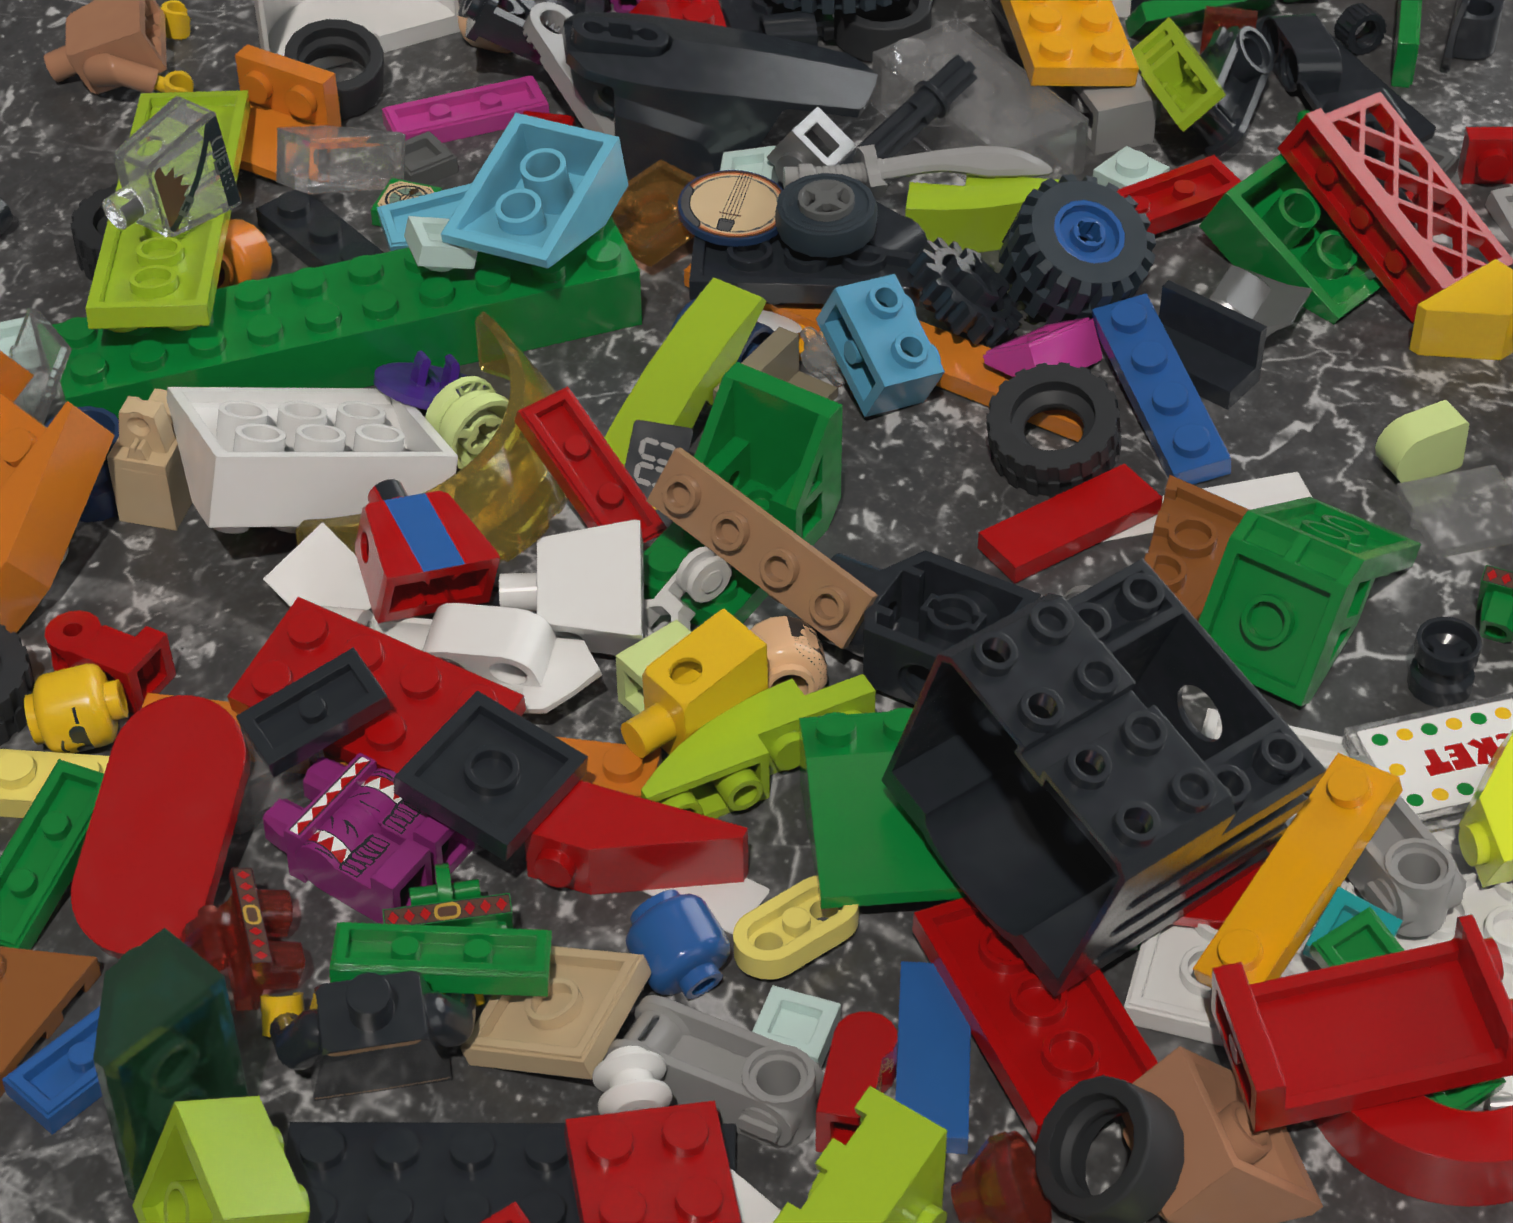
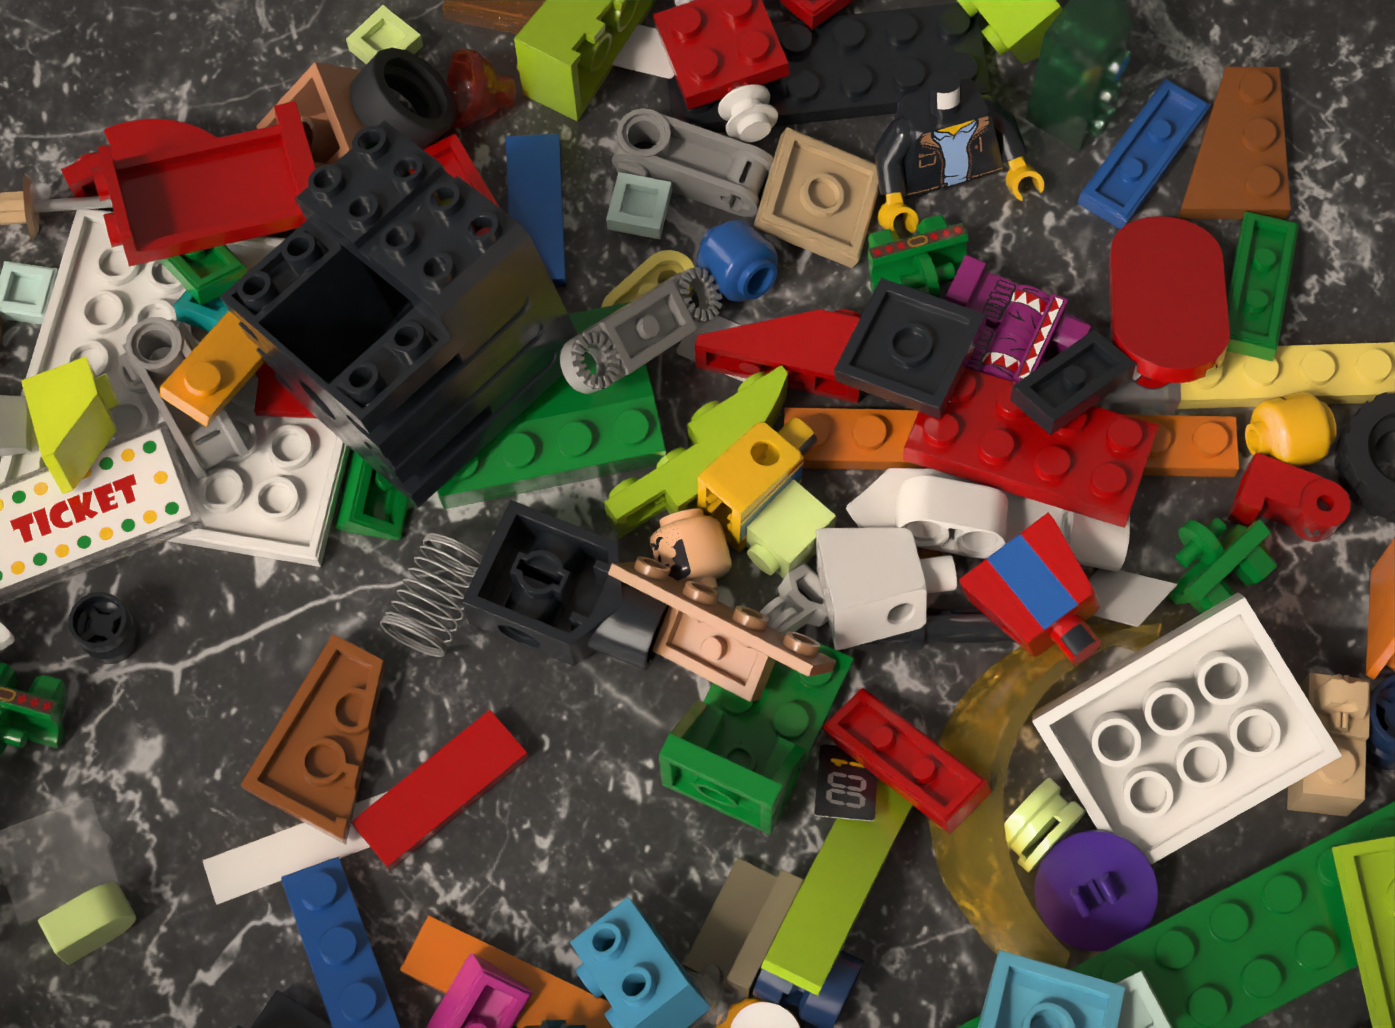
camera: 175 degrees right, 25 degrees up
clear red hips [181,868,305,1010] -> none
green tile [329,922,552,997] -> none
red leg [815,1011,898,1152] -> none
black tyre [986,362,1121,498] -> none
green bracket [1198,497,1421,706] -> none
none -> light grey plate [560,267,722,394]
none -> green hips [1168,518,1277,614]

